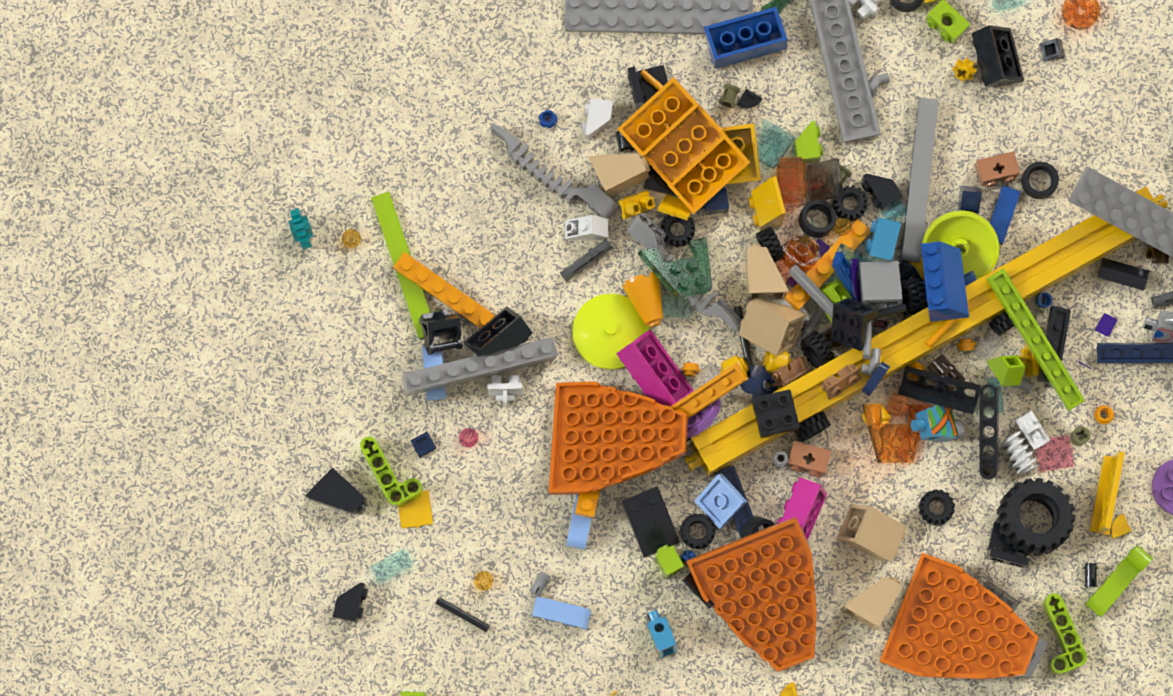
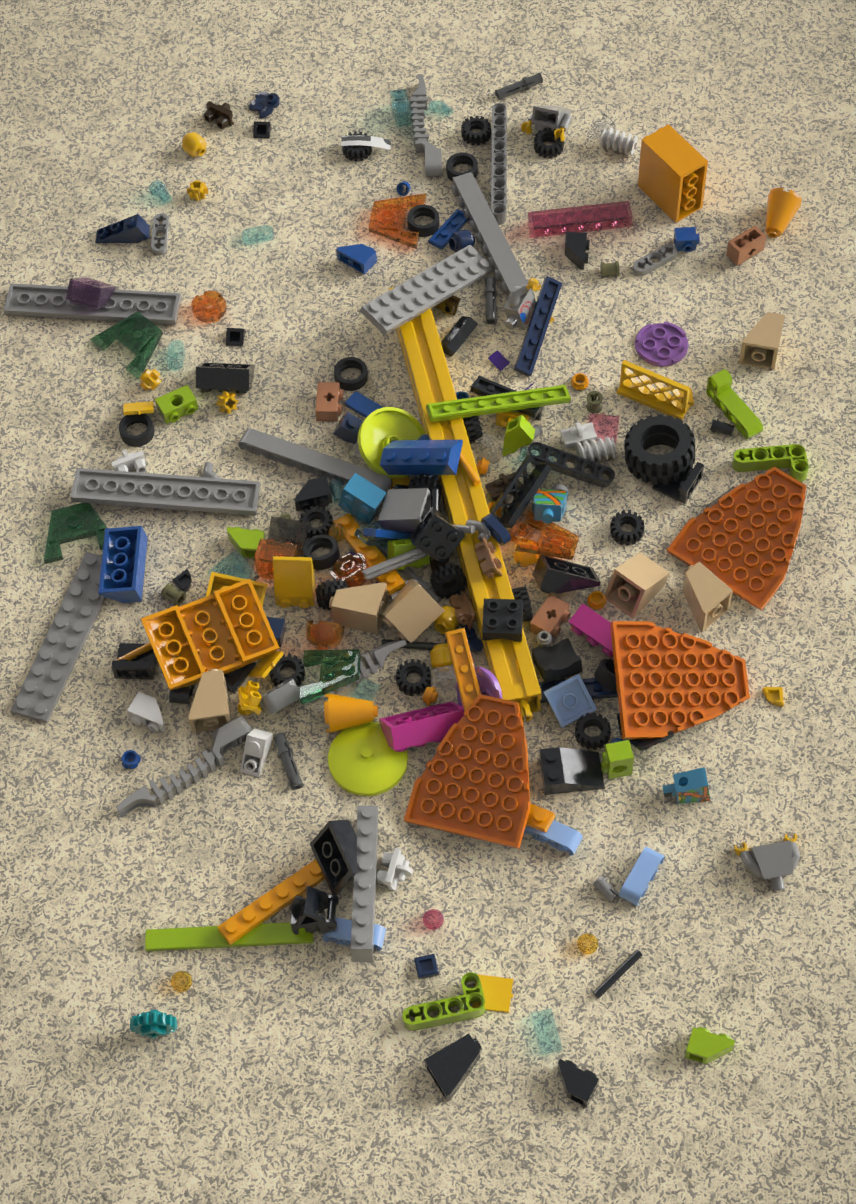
camera: 70 degrees left, 20 degrees down
none -> clear orange cylinder [306,620,345,652]
none -> black tyre [396,659,431,696]
none -> black brick [531,638,583,683]
none -> black slope [532,554,601,594]
none -> light orange plate [587,591,607,610]

